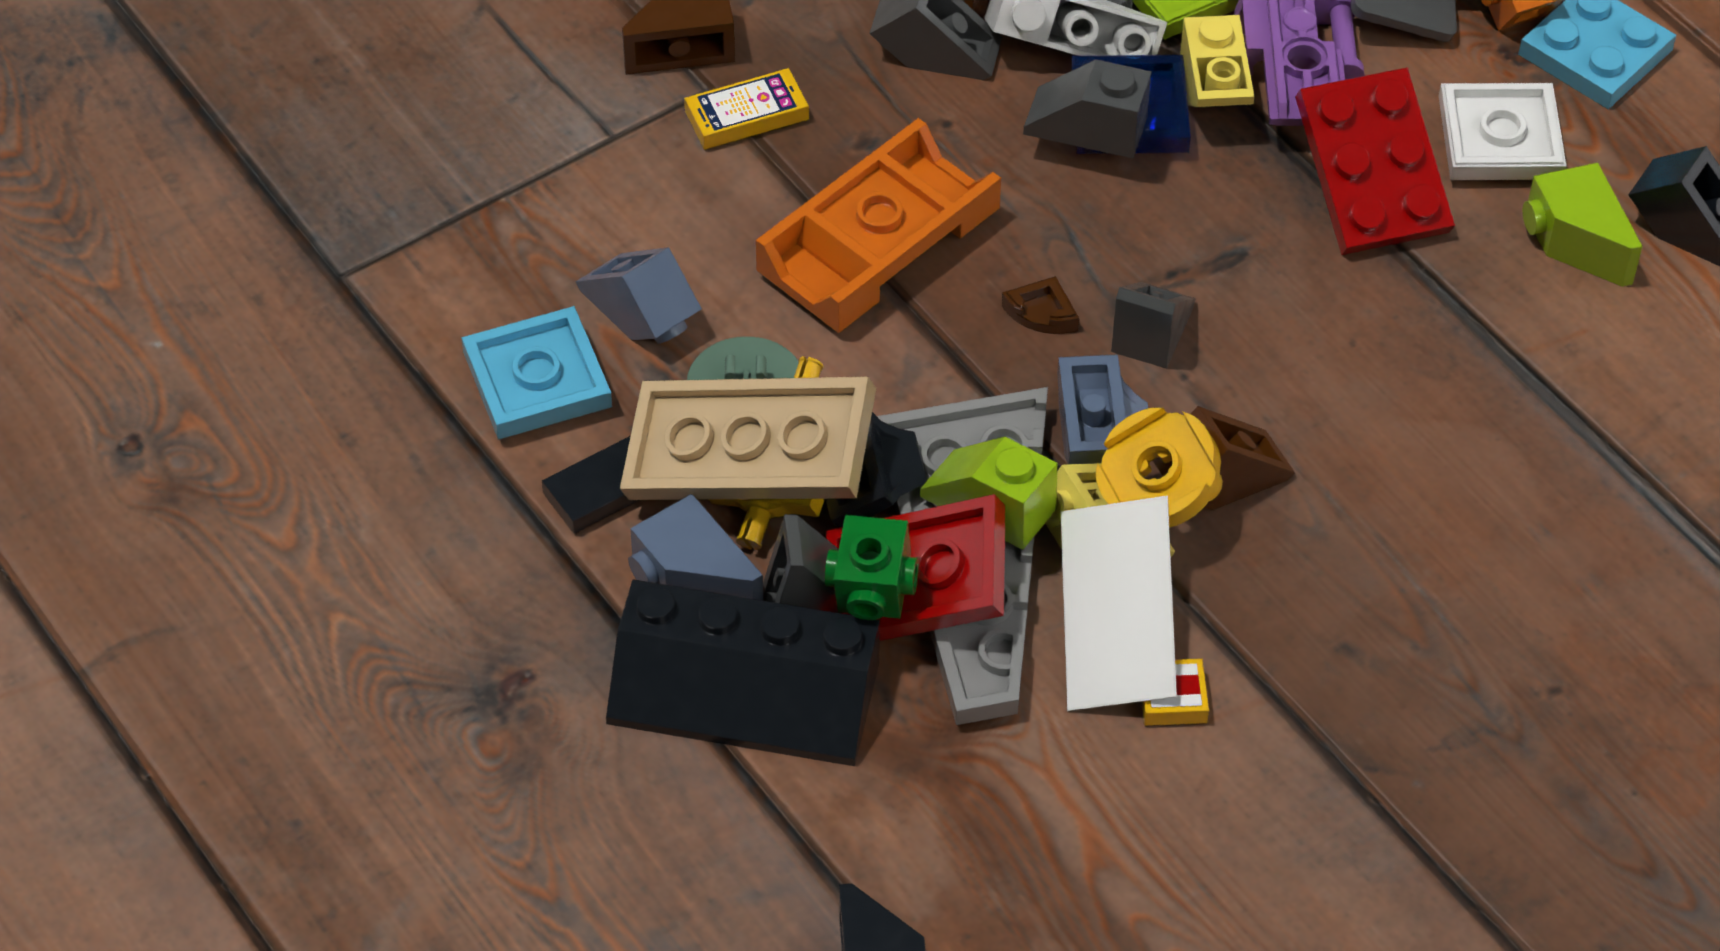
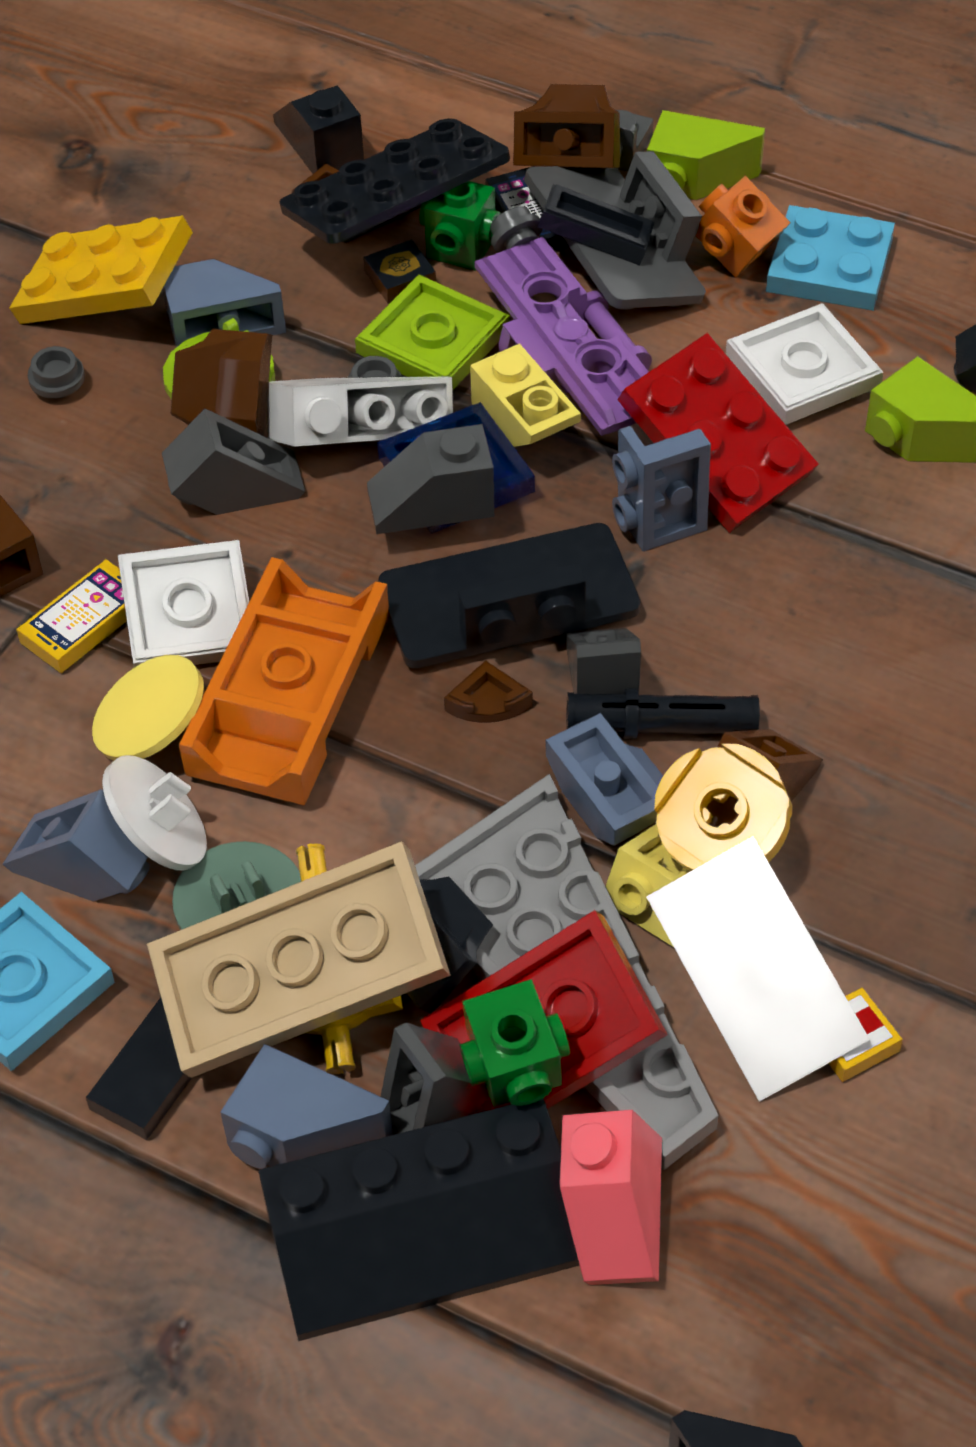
camera: 25 degrees left, 0 degrees up
lime slope [920,437,1058,550] -> none
none -> light yellow piece [92,655,204,761]
none -> white piece [102,755,207,871]
none -> white plate [118,540,249,668]
none -> black bracket [379,523,641,668]
none -> coral slope [560,1109,662,1285]
none -> black pin [566,688,760,739]
none -> sand blue bracket [612,426,711,551]

